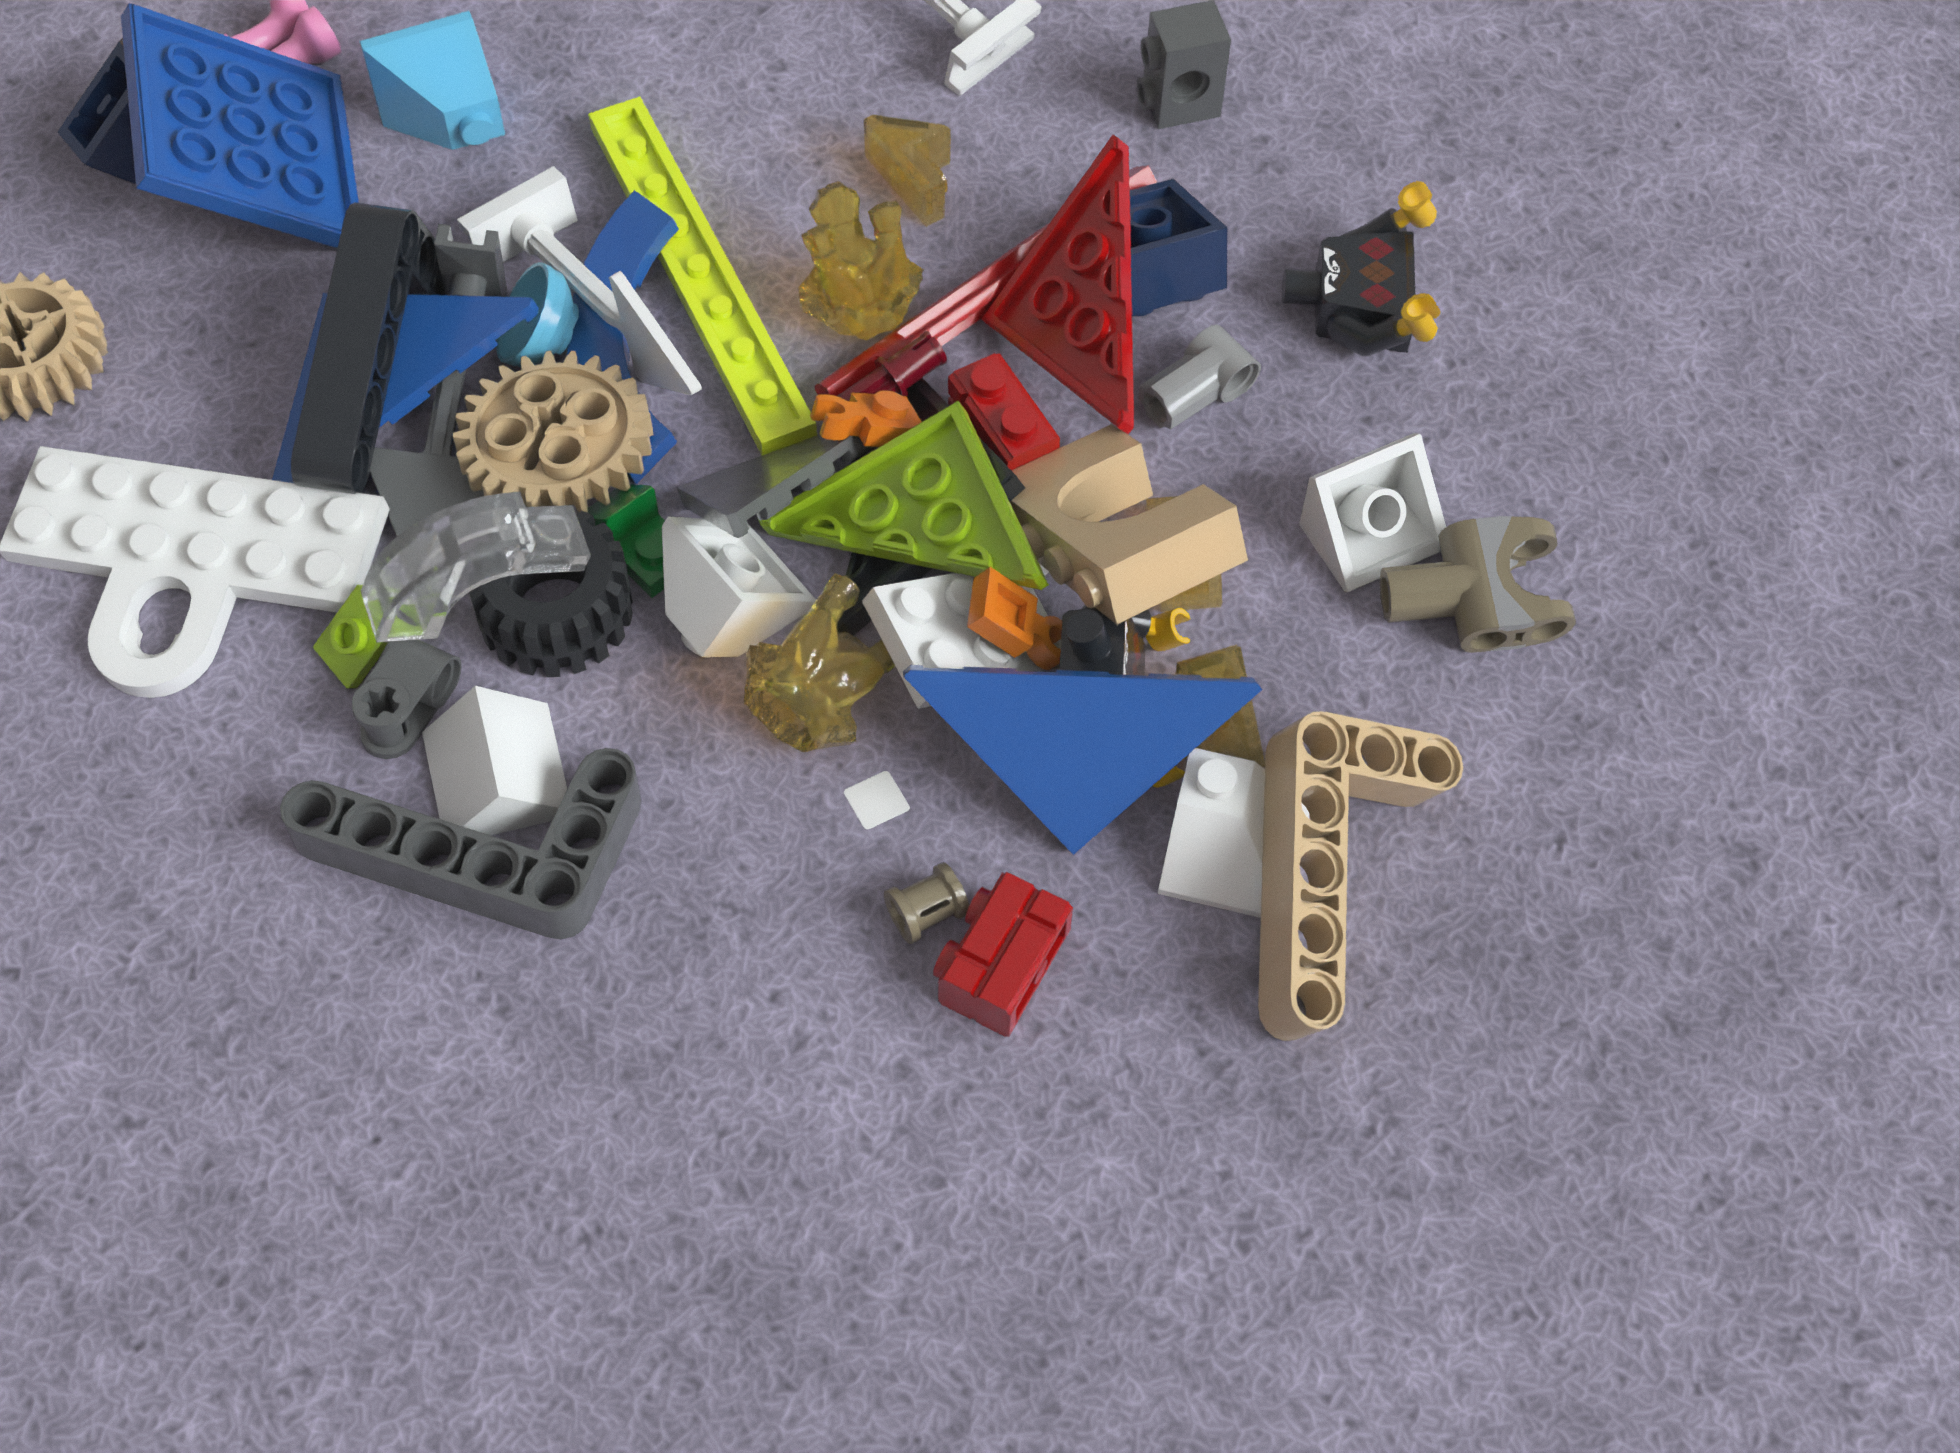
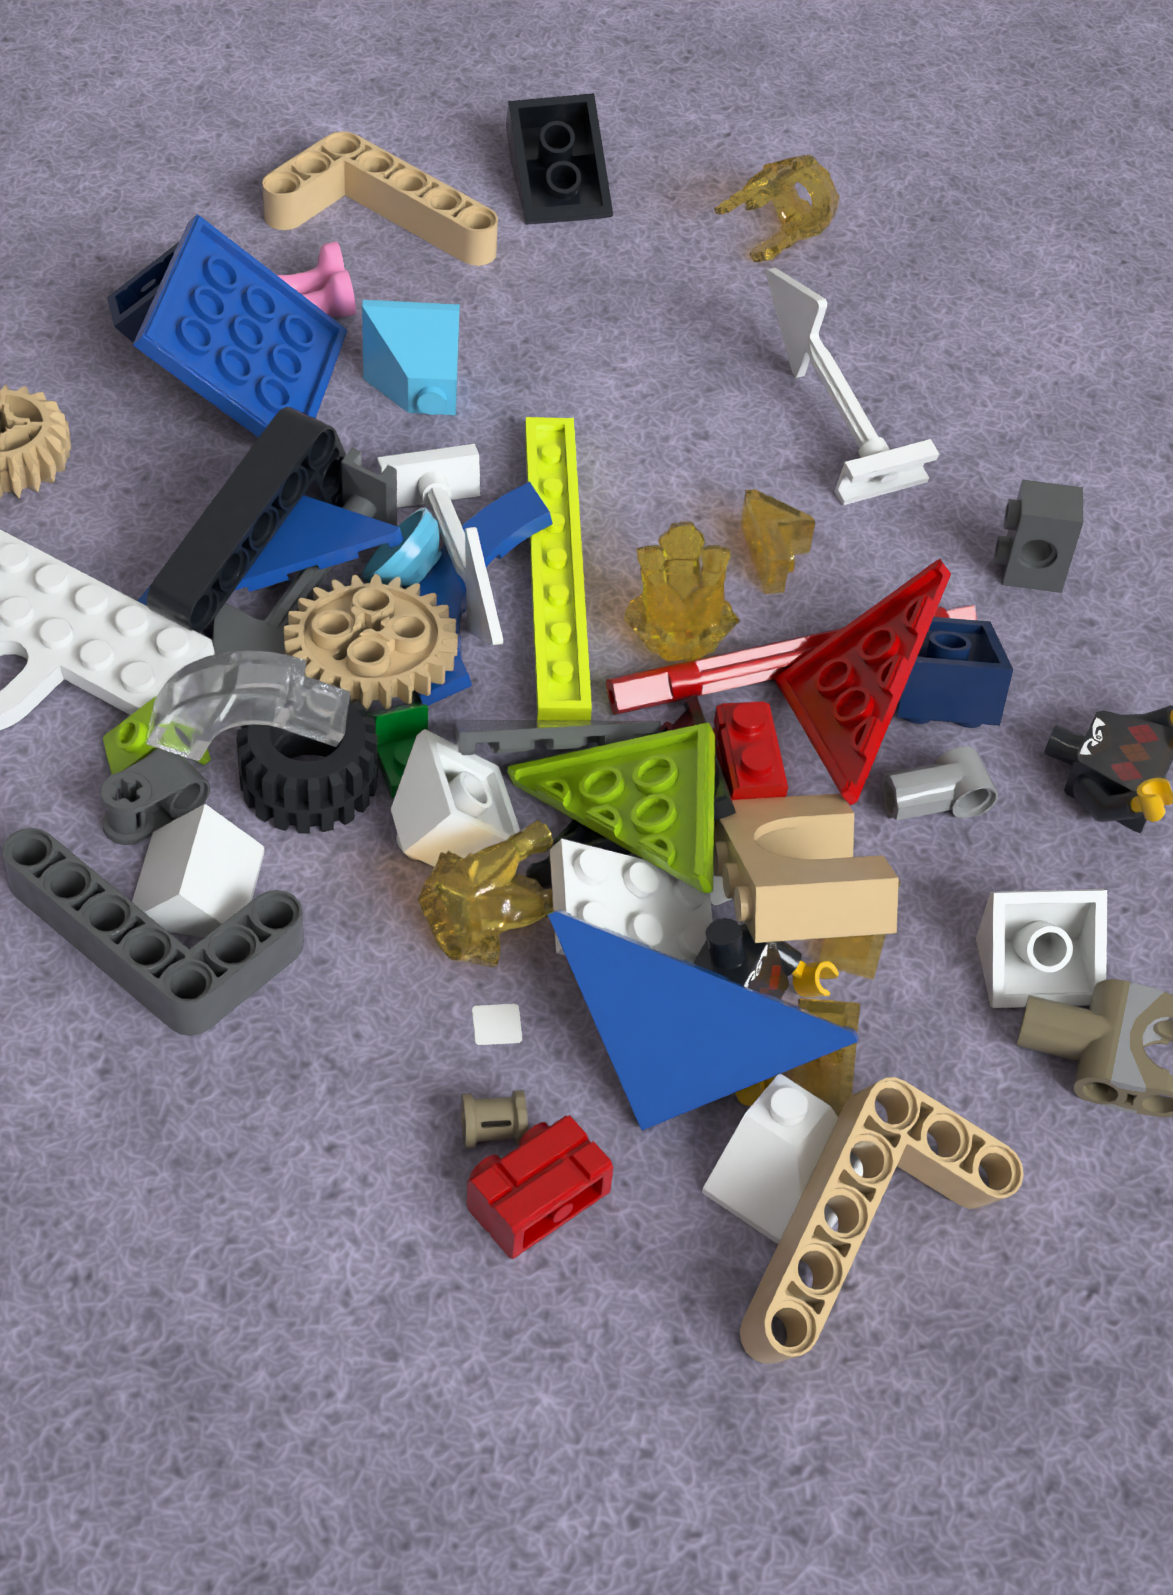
camera: 20 degrees right, 10 degrees down
orange plate [810,391,922,447] -> none
dark red axle [837,330,948,401] -> none
orange plate [967,567,1062,670] -> none

